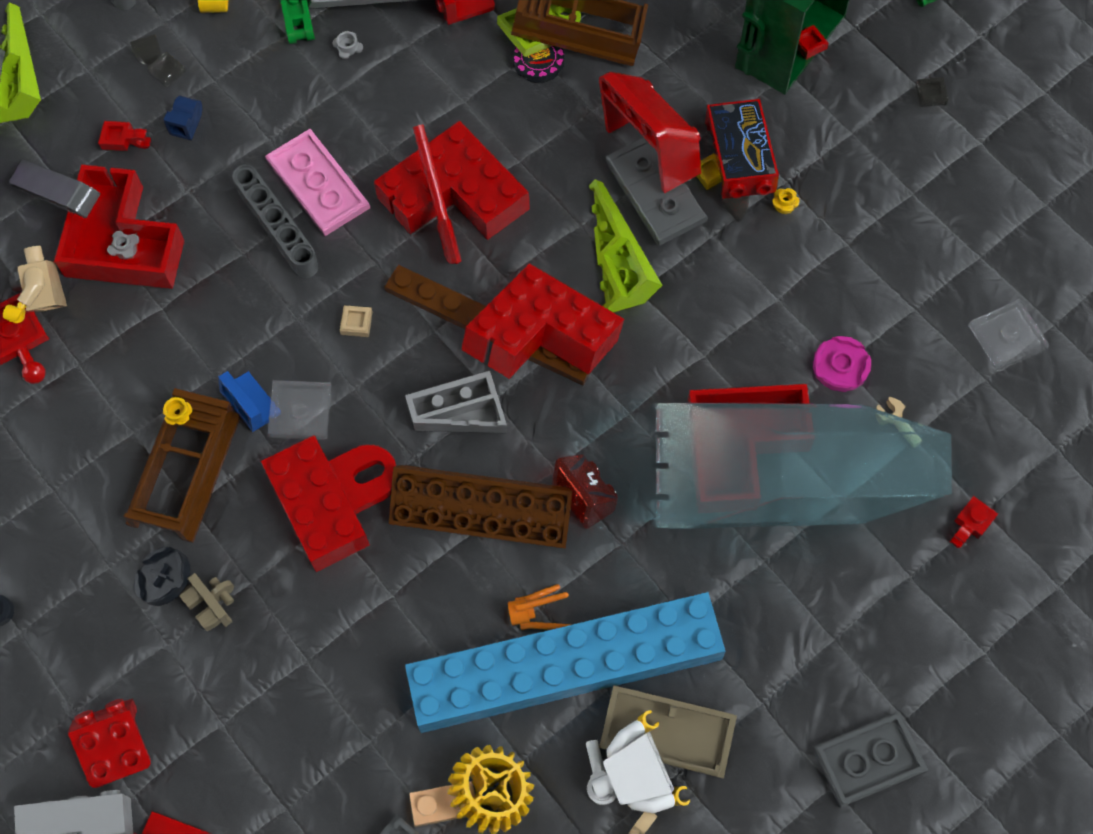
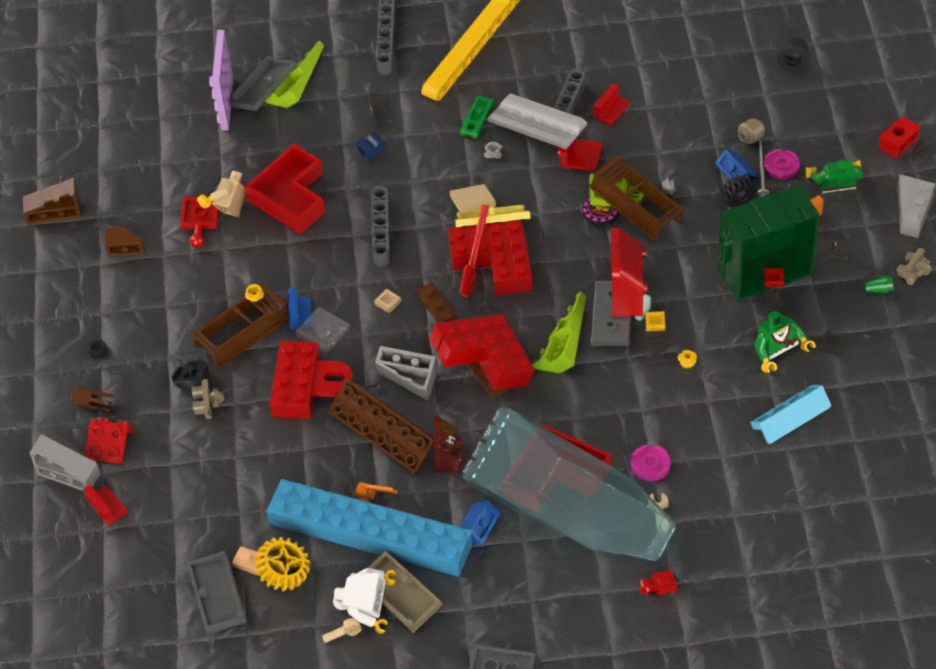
camera: 35 degrees right, 15 degrees down
dark grey beam [8,159,100,218] -> none
red plate [98,121,151,151] -> none
light grey plate [107,231,139,259] -> none
bright pink tile [265,129,370,236] -> none
panel [705,99,779,198] -> none
clear plate [968,299,1050,372] -> none
none -> reddish brown arm [71,388,114,413]
none -> tan tile [450,184,496,214]
none -> light yellow container [454,205,530,227]
none -> blue panel [459,501,501,546]
none -> medium azure panel [750,385,831,444]
none -> green torso [754,311,816,373]

